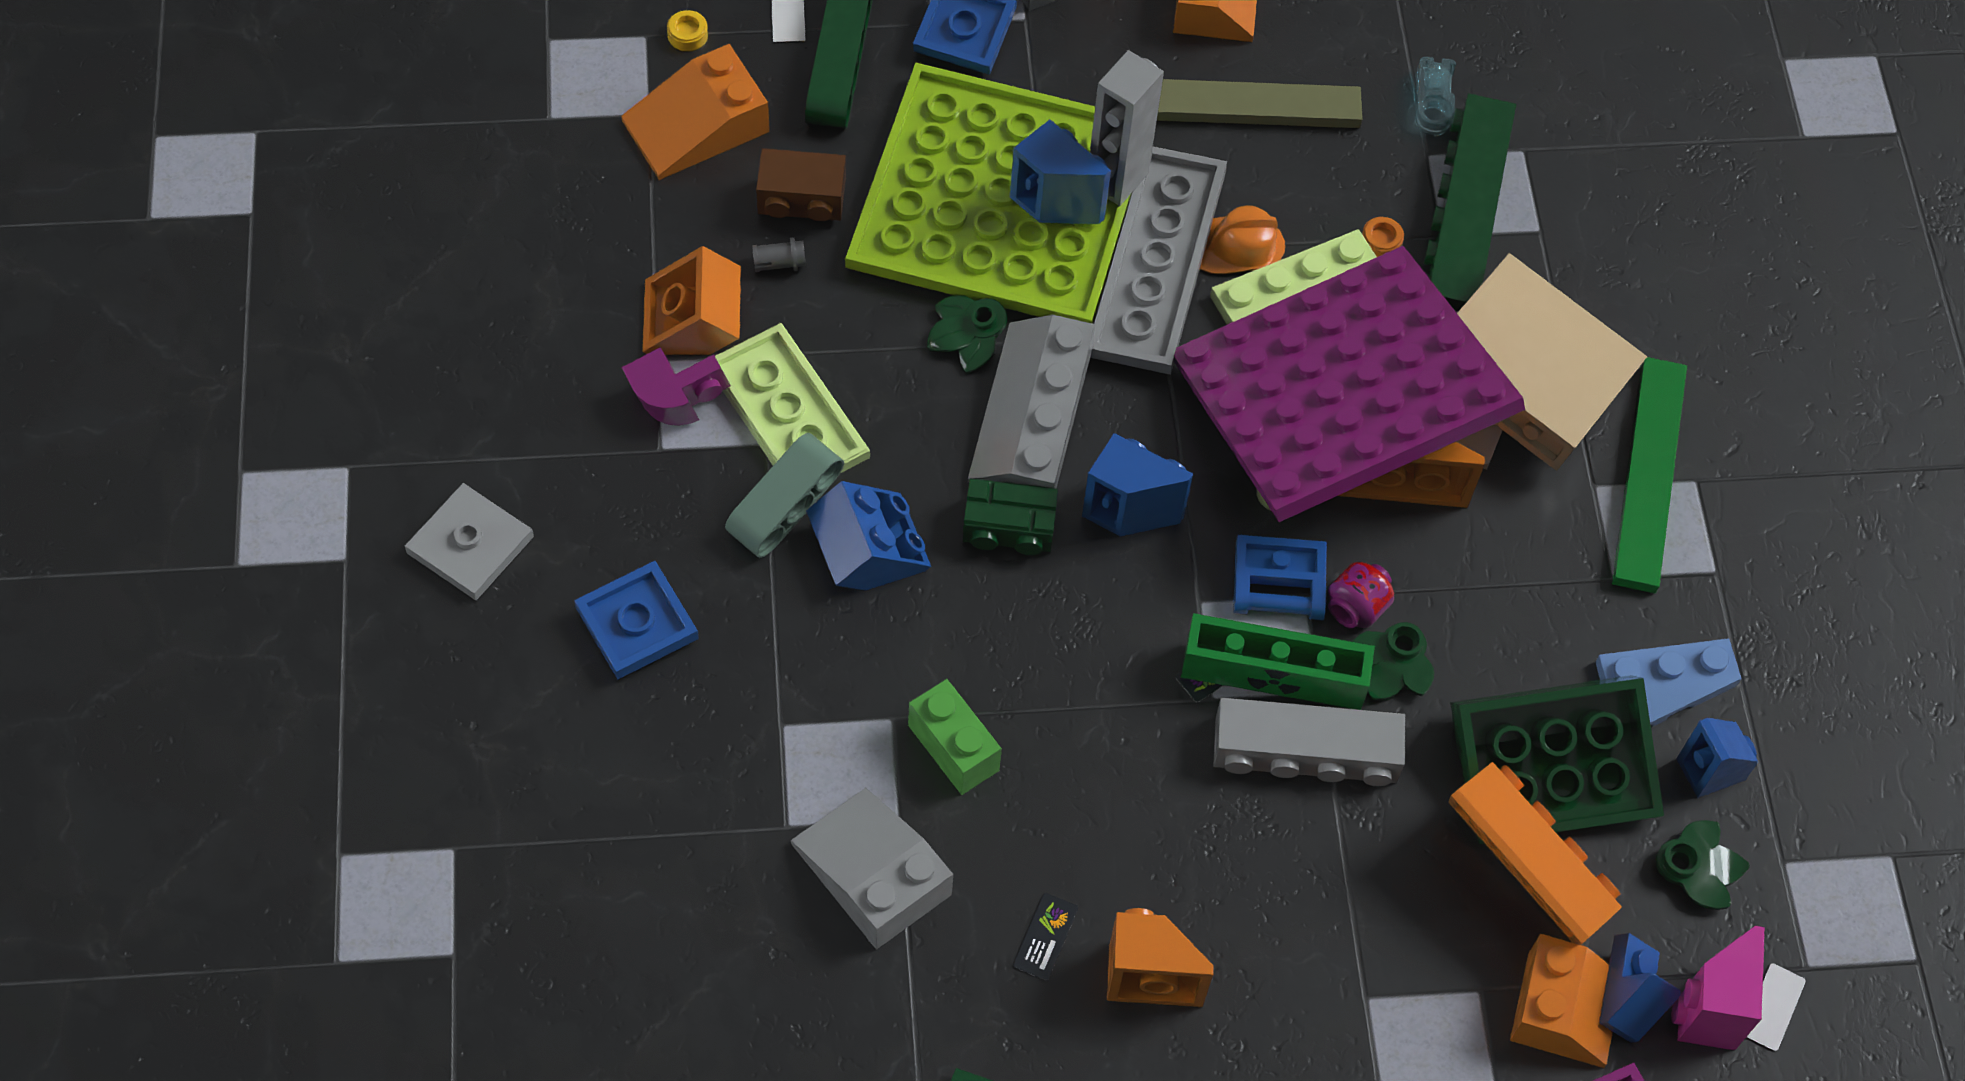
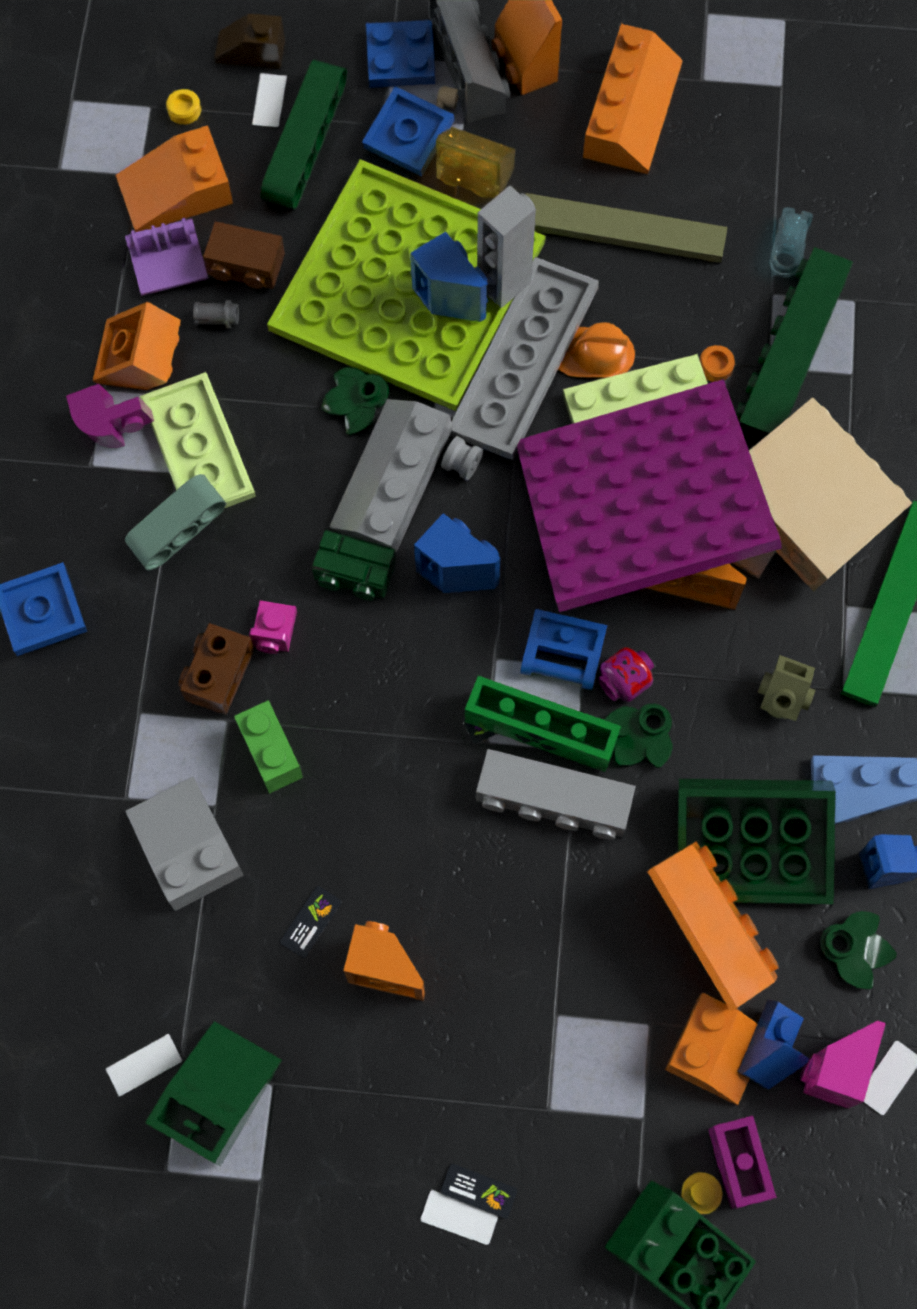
camera: 15 degrees right, 10 degrees up
blue slope [806,481,931,590] -> none
none -> medium lavender hinge [125,218,208,296]
none -> reddish brown brick [179,623,254,715]
none -> dark pink bracket [249,601,297,654]
none -> clear yellow slope [436,127,515,199]
none -> light grey wheel [441,436,483,481]
none -> olive brick [758,655,815,721]

